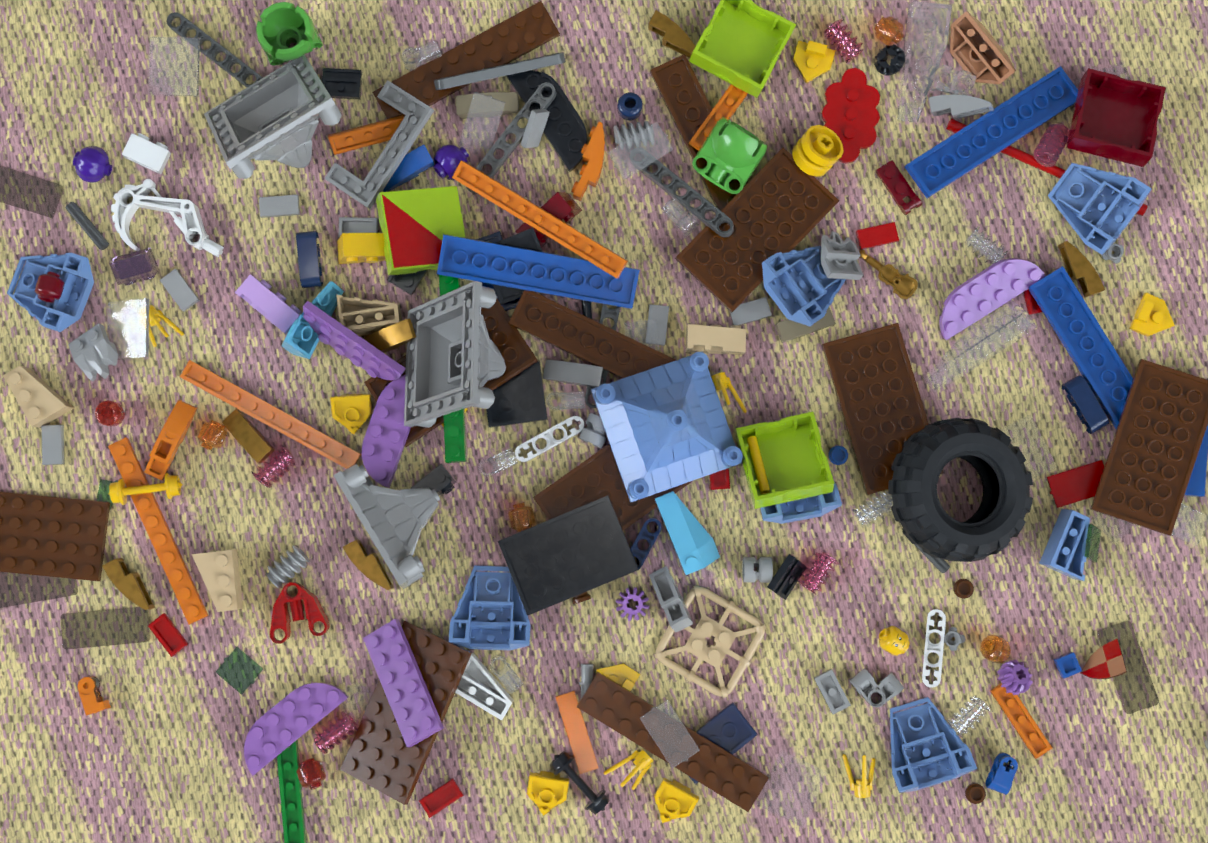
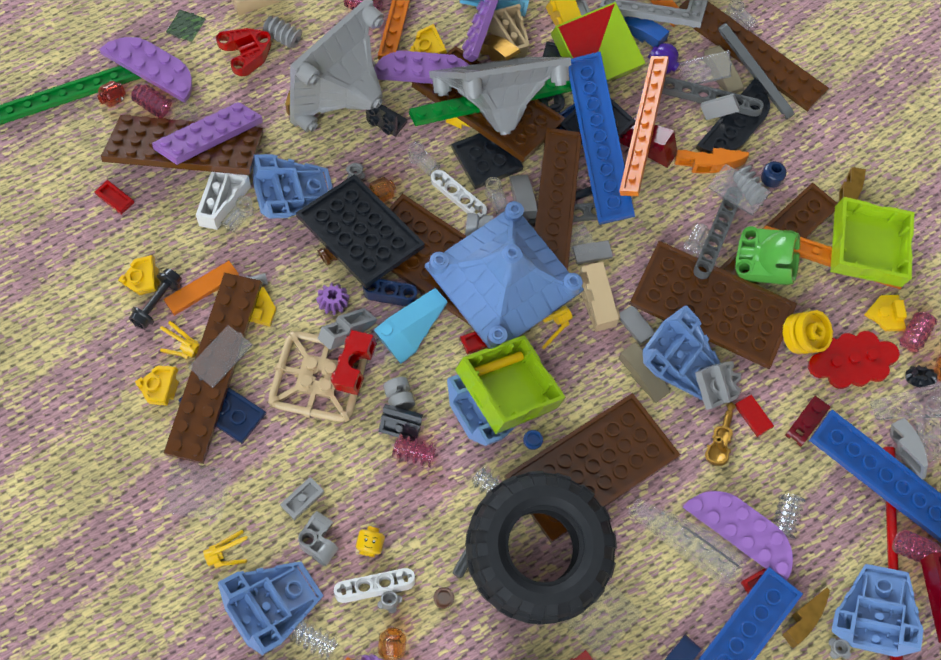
camera: 65 degrees right, 20 degrees down
none -> red arch [331,330,377,395]
none -> light grey plate [346,163,365,180]

